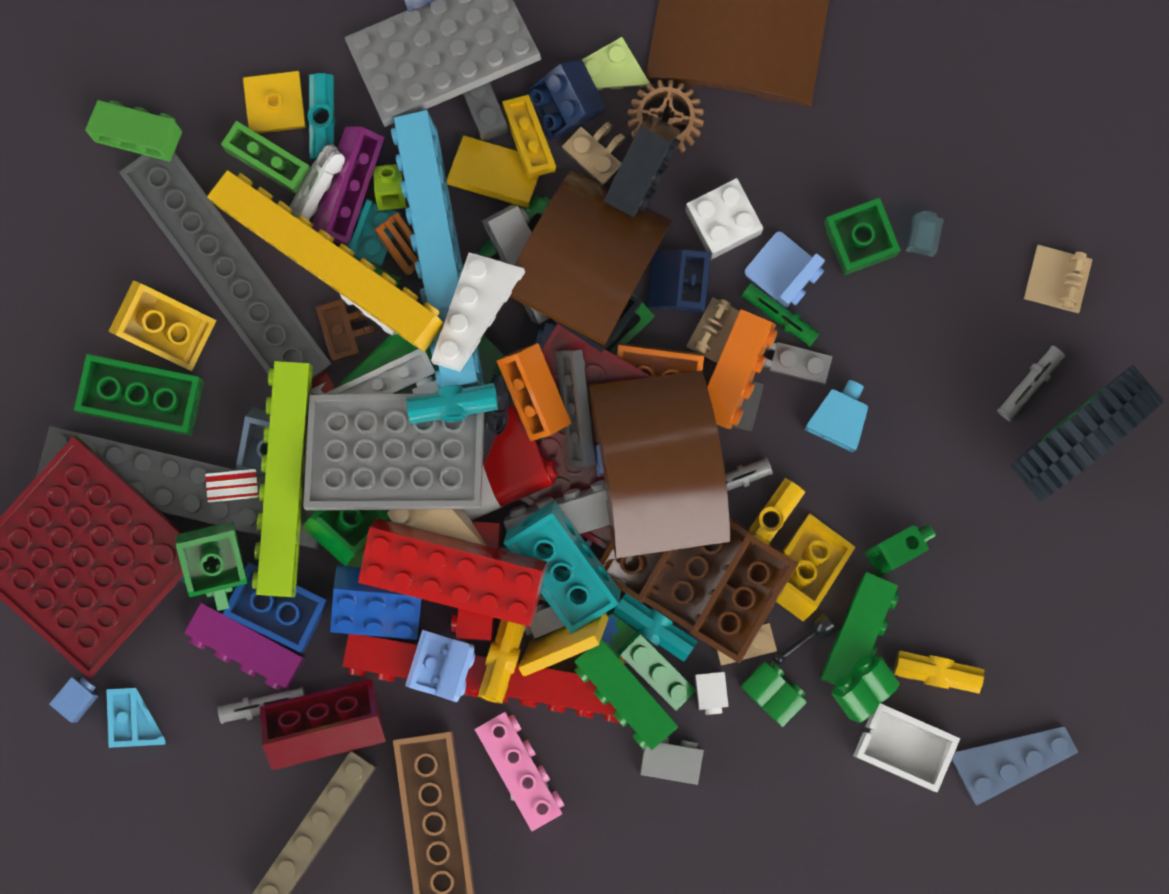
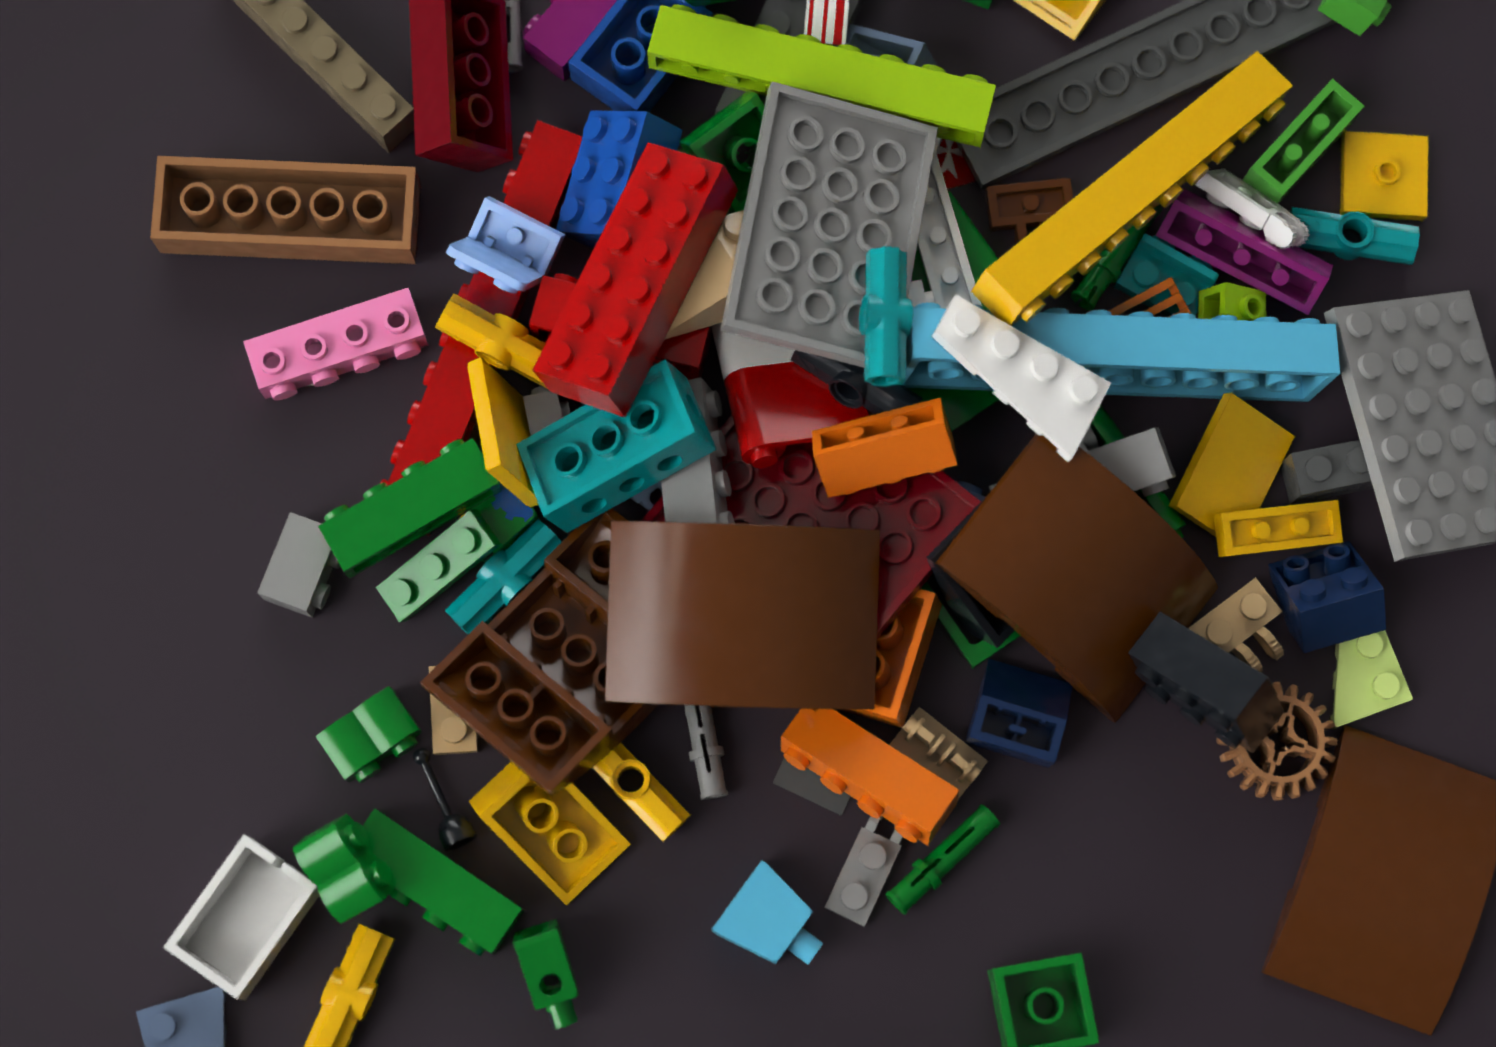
camera: 95 degrees right, 5 degrees down
dark grey plate [556,349,596,467] -> none
white brick [685,178,763,260] -> none
white brick [695,672,728,715] -> none
light blue bracket [744,232,825,308] -> none

